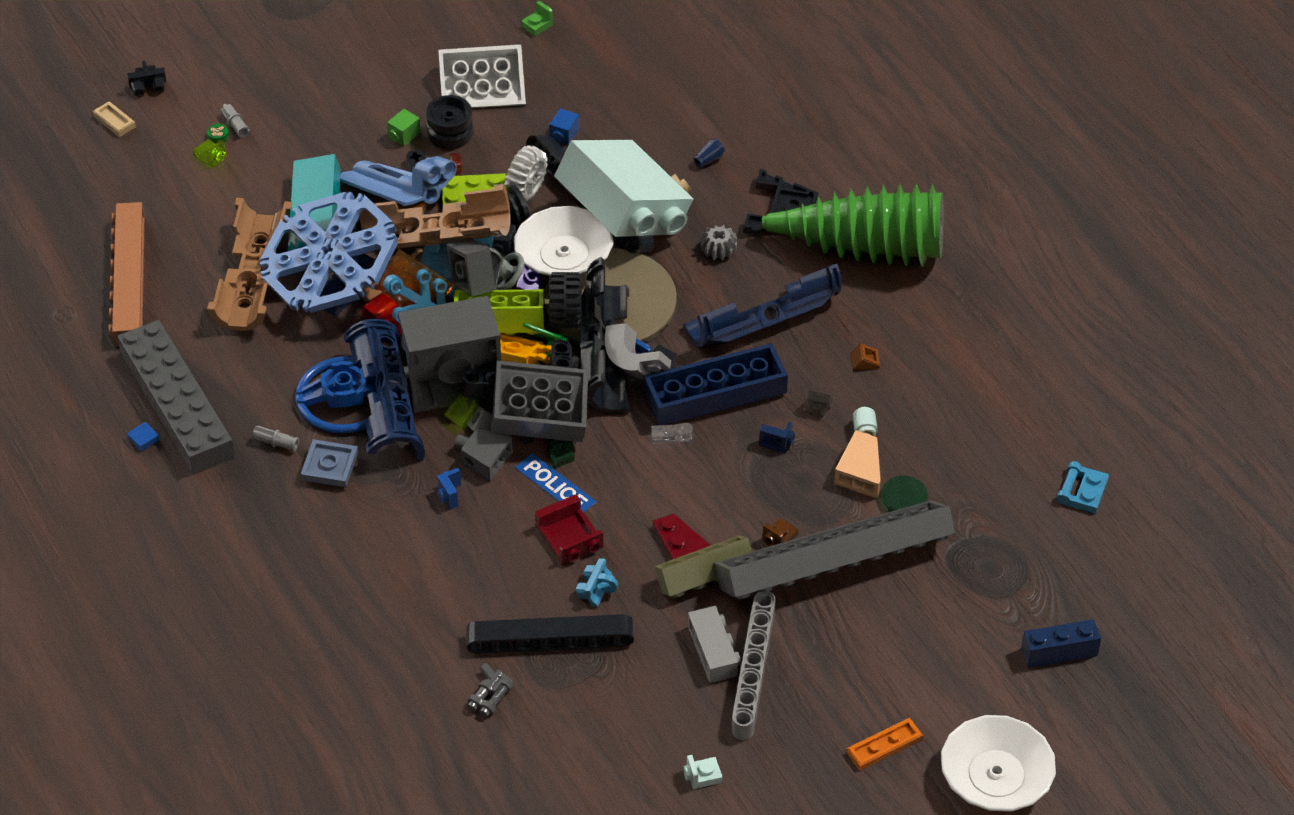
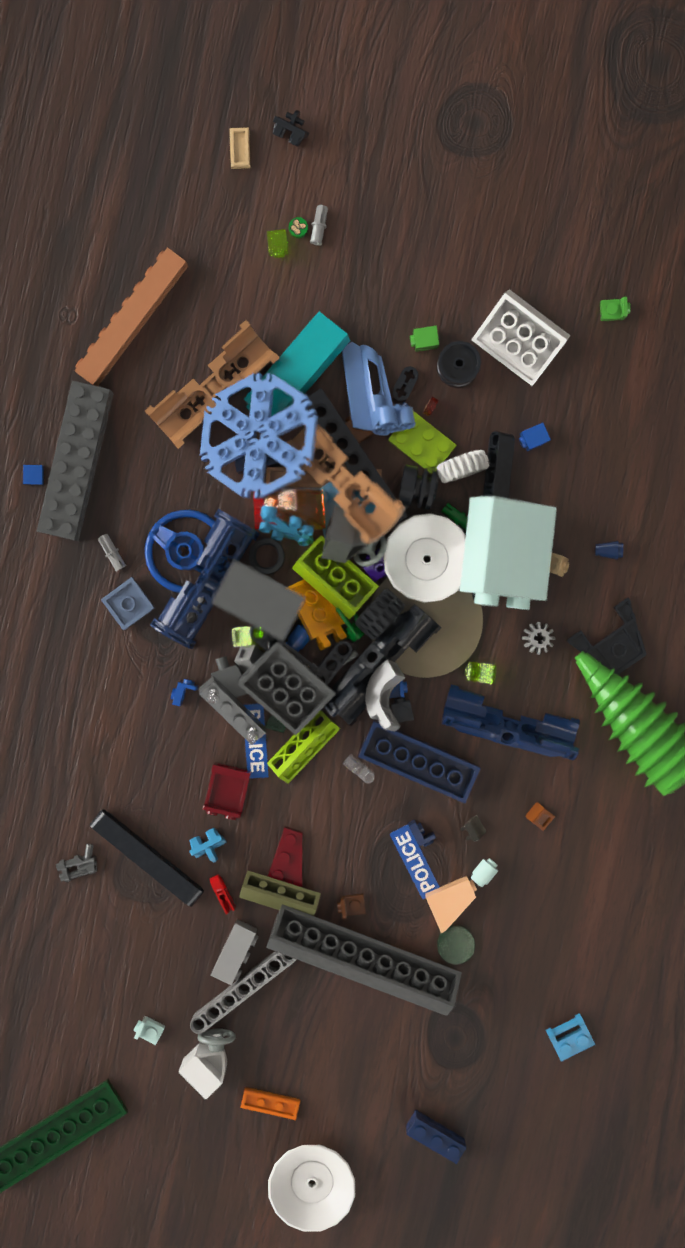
camera: 45 degrees right, 40 degrees up
none -> white piece [179,1029,236,1099]
none -> dark grey piece [199,676,266,745]
none -> red piece [210,874,236,914]
none -> lime fence [267,710,341,784]
none -> blue sticker [390,825,440,900]
none -> clear neon green bracket [465,662,497,684]

